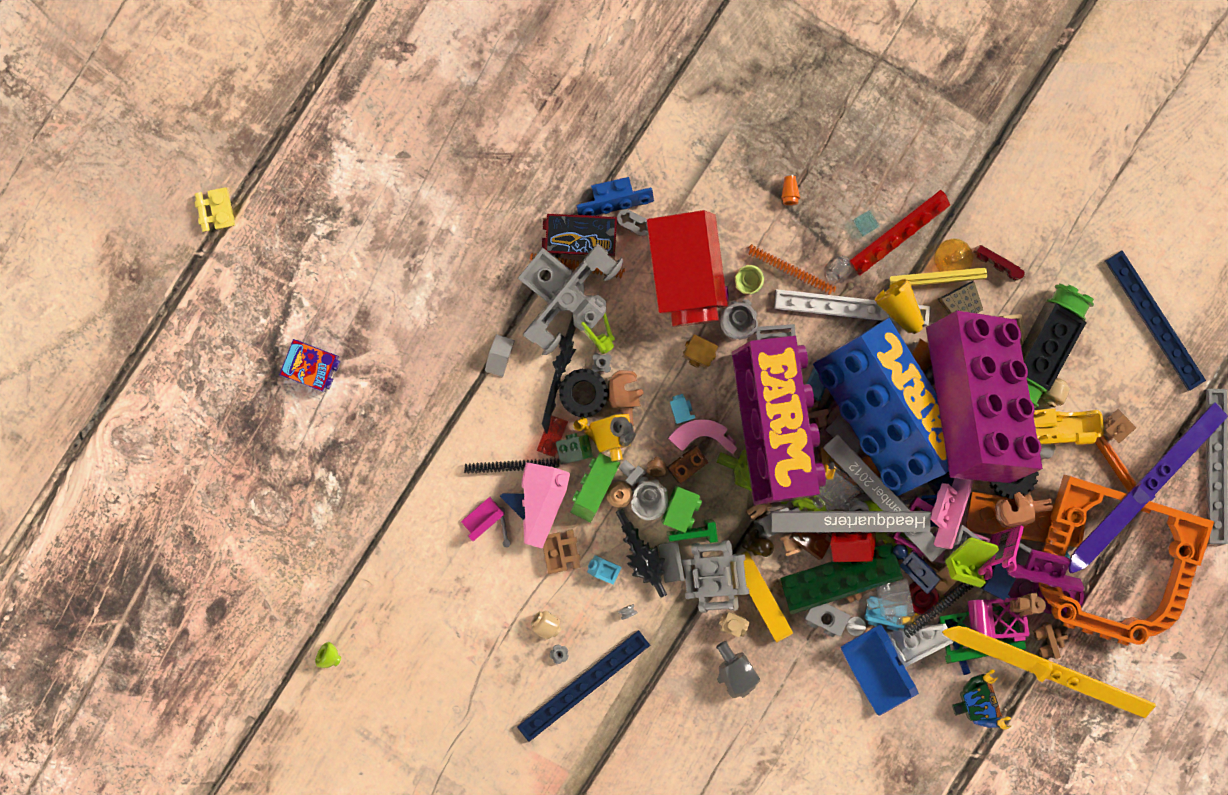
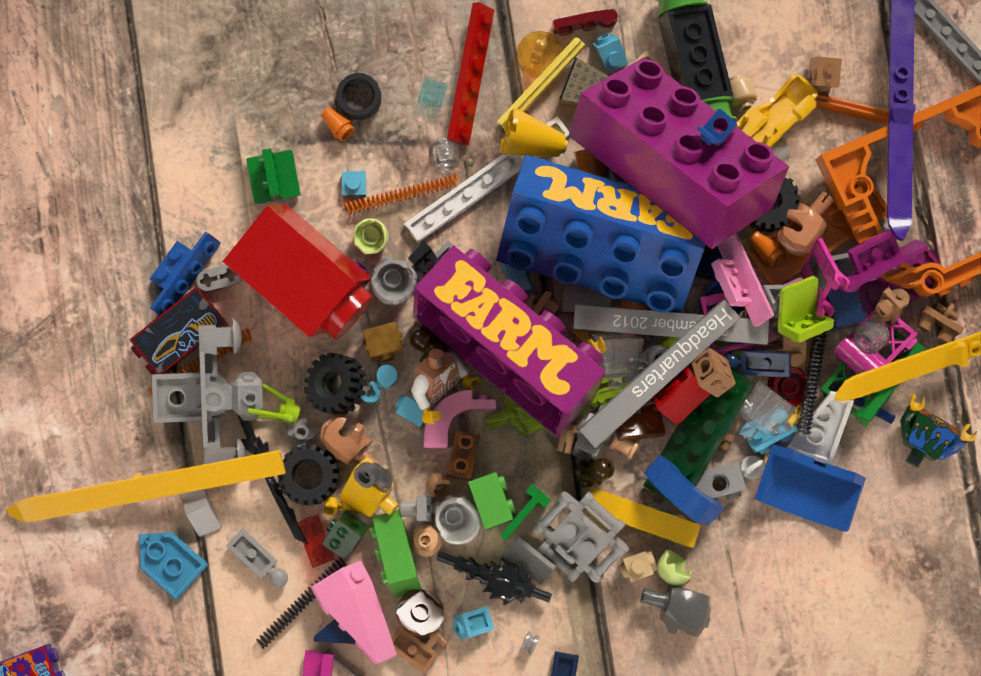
camera: 30 degrees left, 5 degrees down
none -> yellow piece [6,450,286,522]
none -> dark azure tile [139,532,208,600]
none -> light grey plate [226,528,288,588]
none -> green bracket [246,148,301,204]
none -> black tyre [304,353,367,415]
none -> black tyre [336,73,381,120]
none -> medium azure plate [342,171,366,197]
none -> medium azure leg [361,365,398,404]
none -> tile [396,589,444,637]
none -> black tile [408,242,439,274]
none -> dark brown animal [410,326,448,363]
none -> torso [411,349,481,425]
none -> medium azure bracket [592,33,629,74]
none -> blue arch [644,455,724,526]
none -> yellowish green hair [657,550,692,586]
none -> medium nougat head [691,348,736,398]
none -> blue bracket [696,109,737,146]
none -> orange cone [748,231,785,266]
none -> clear head [853,319,890,354]

